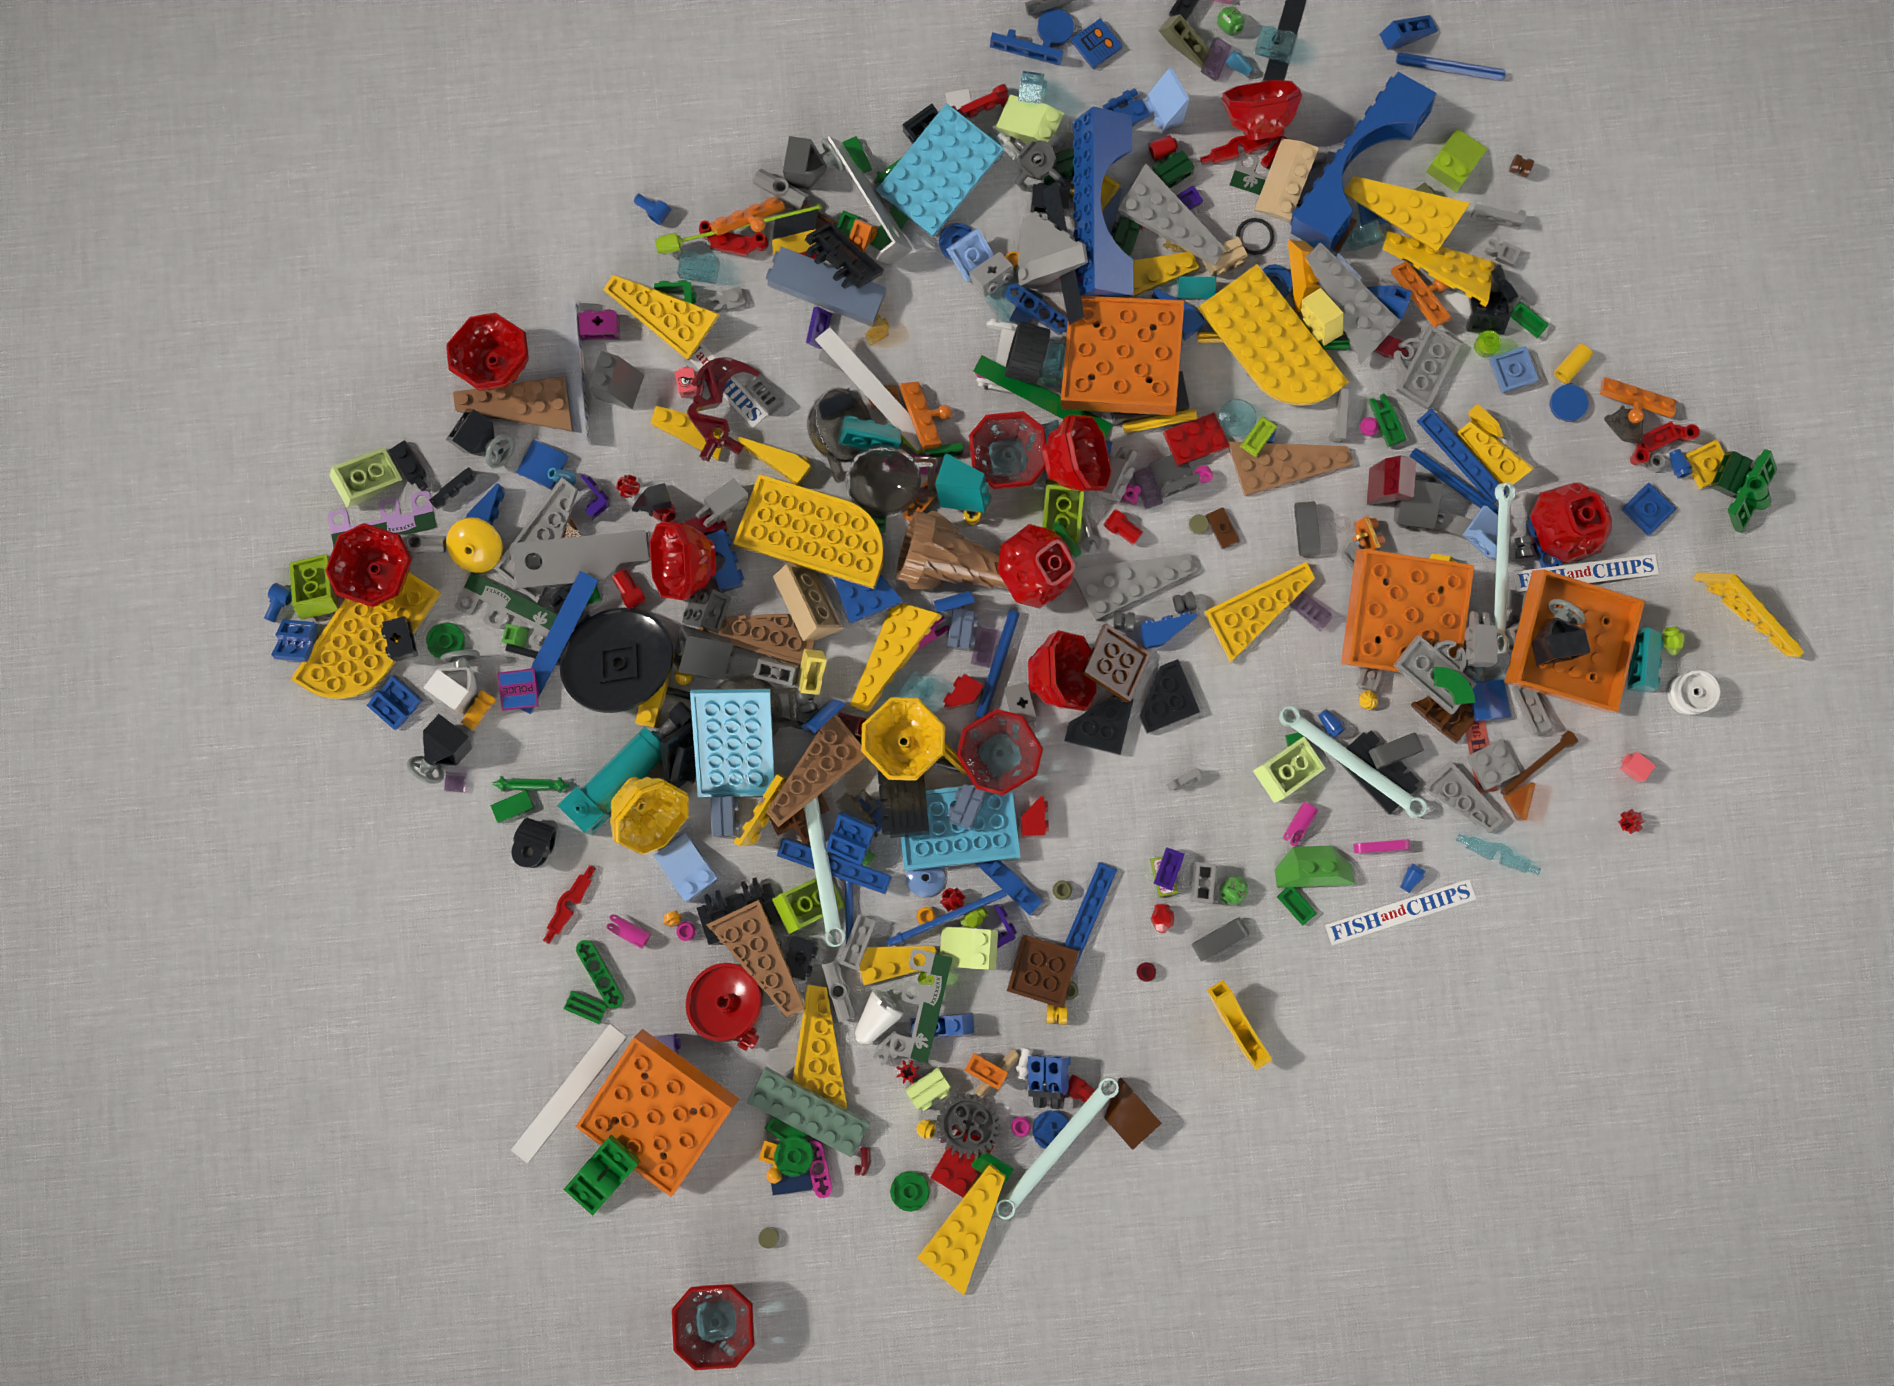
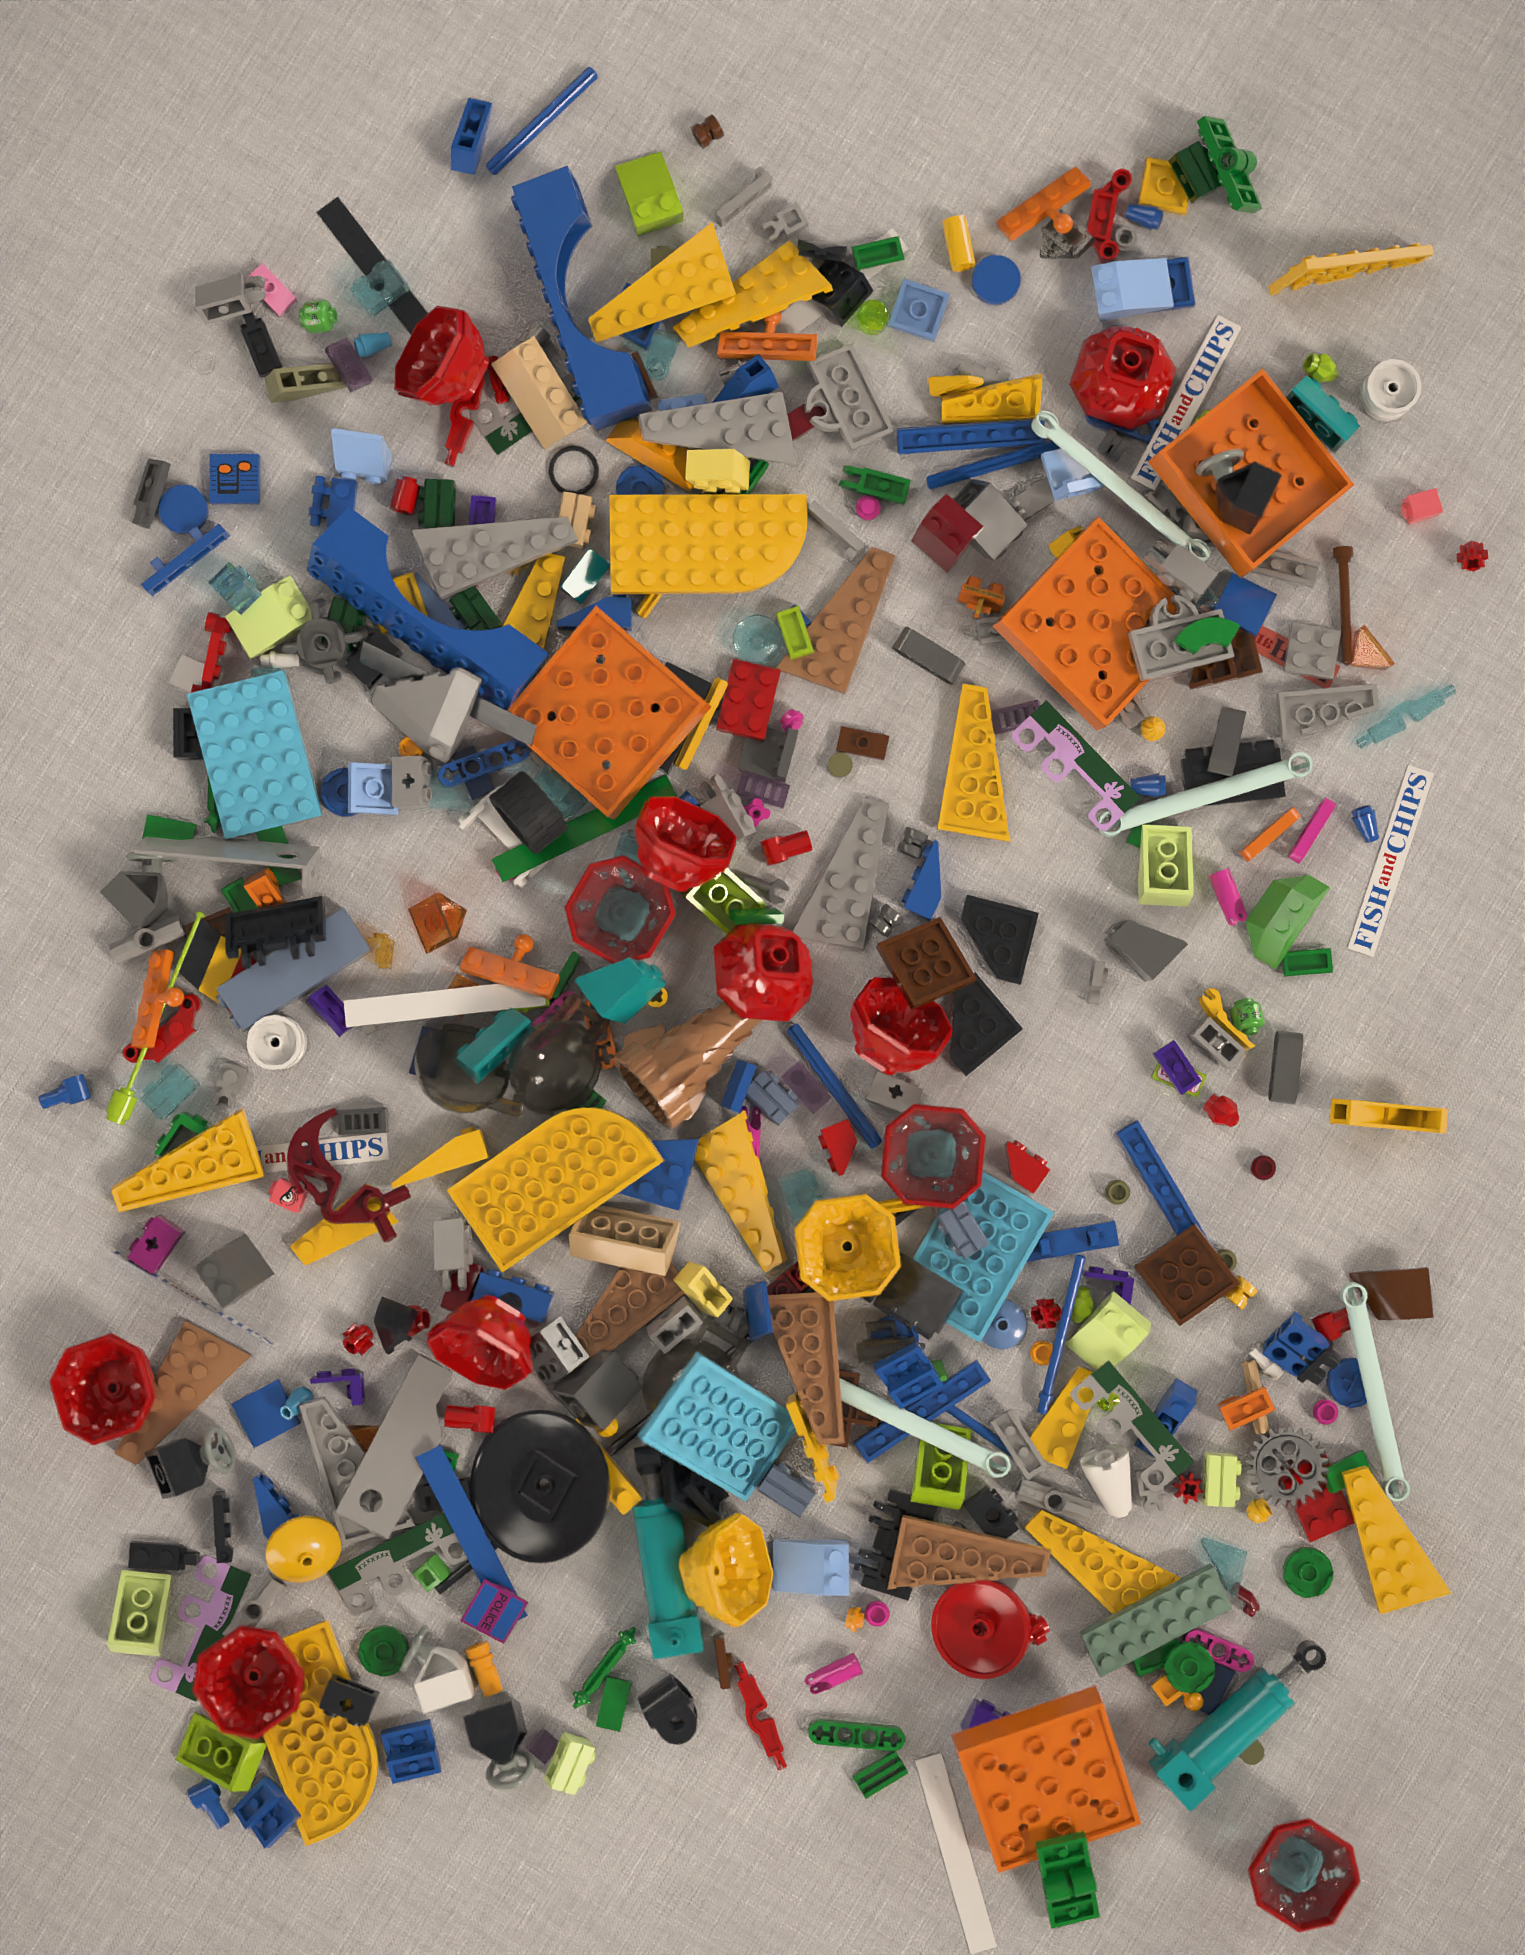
camera: 60 degrees left, 5 degrees up
none -> white wheel [247,1015,307,1070]
none -> clear orange slope [408,892,467,954]
none -> yellowish green brick [543,1732,595,1795]
none -> reddish brown plate [714,1633,733,1690]
none -> piece [1012,700,1140,831]
none -> light blue slope [1091,258,1174,322]
none -> dark grey slope [1104,920,1188,982]
none -> teal piece [1148,1640,1326,1812]
none -> yellow arm [1198,988,1256,1051]
none -> clear light blue tile [1201,1537,1247,1597]
none -> orange beam [1239,807,1301,862]

